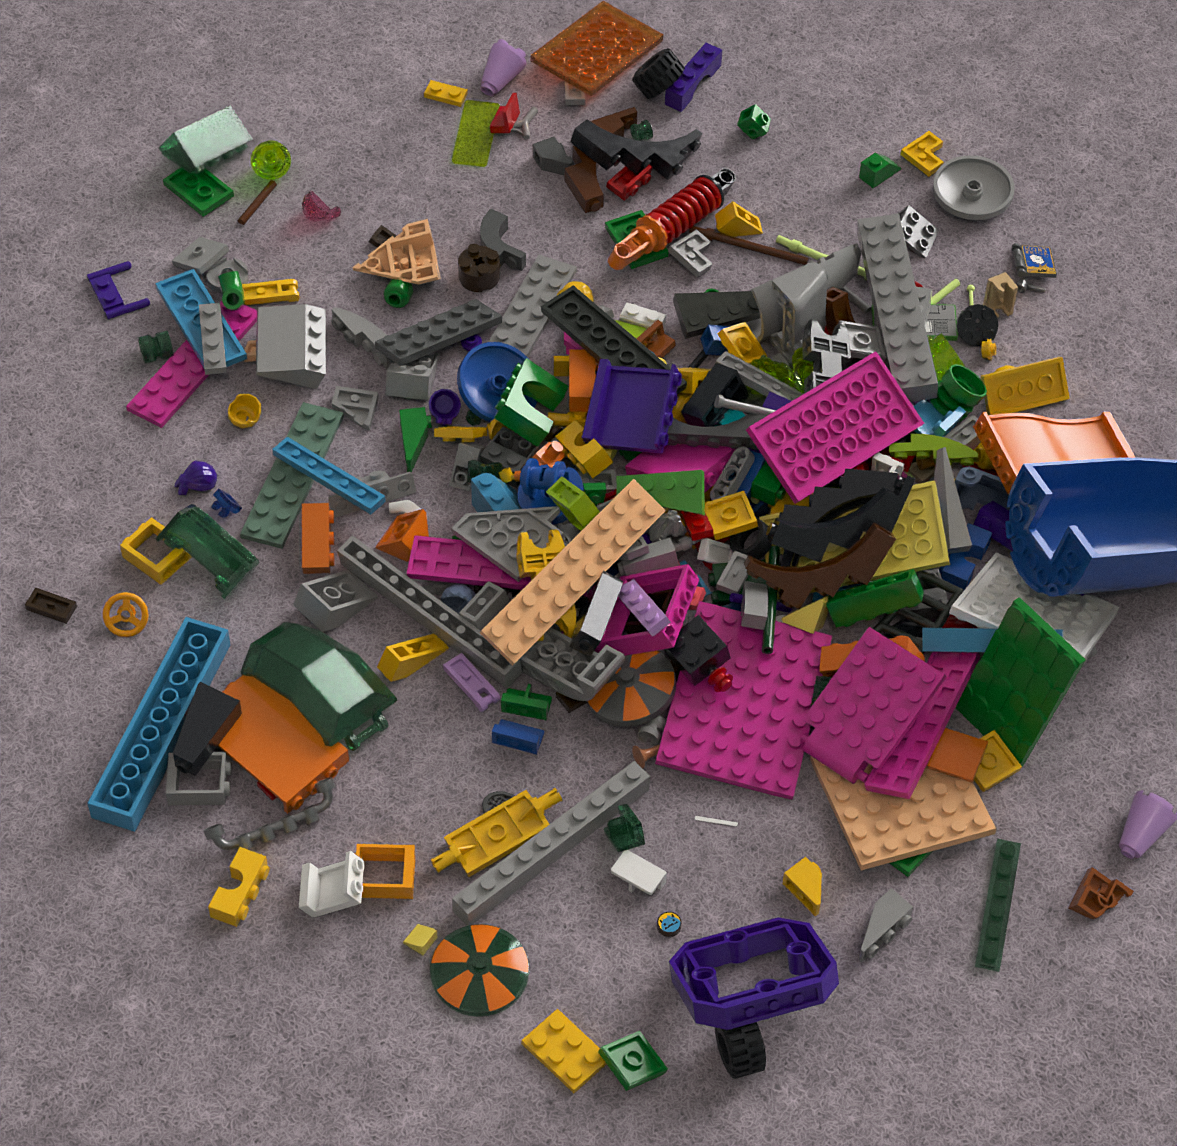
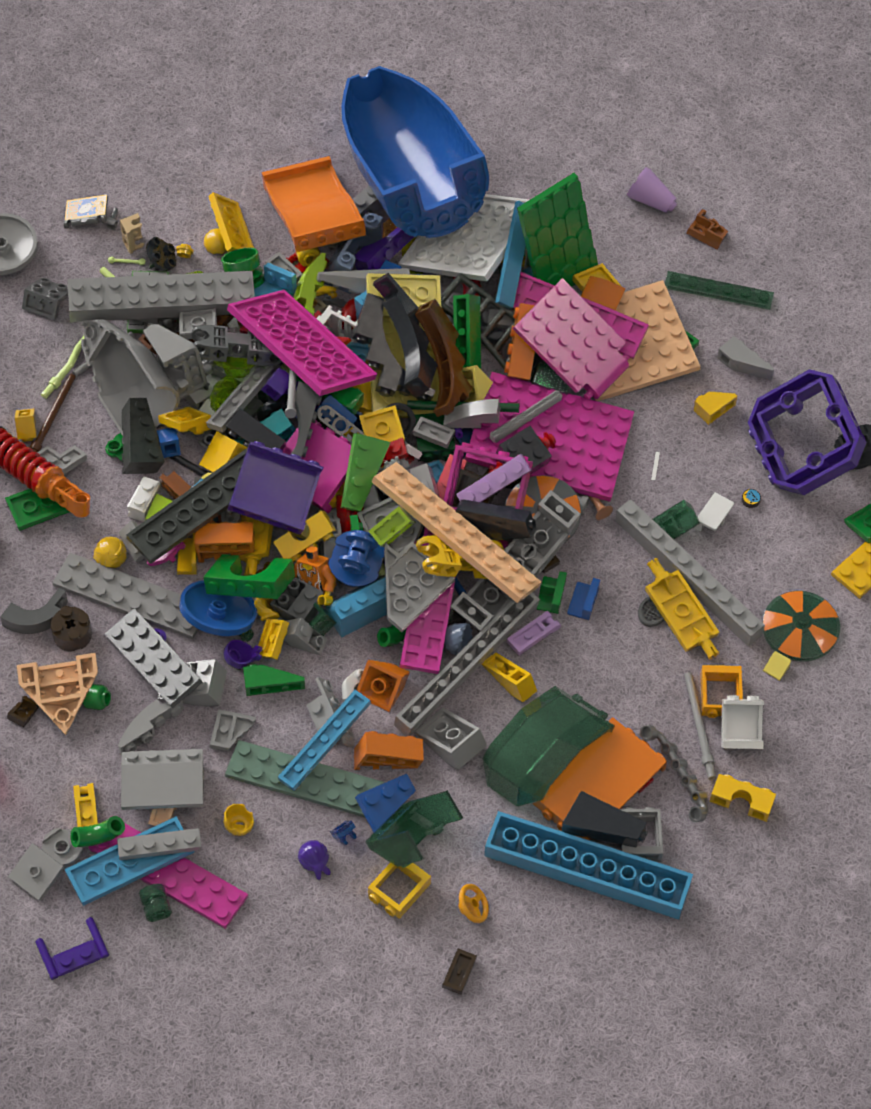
camera: 90 degrees left, 5 degrees up
none -> blue wing [355,773,416,833]
none -> light grey axle [490,390,562,443]
none -> light grey bar [684,672,716,780]

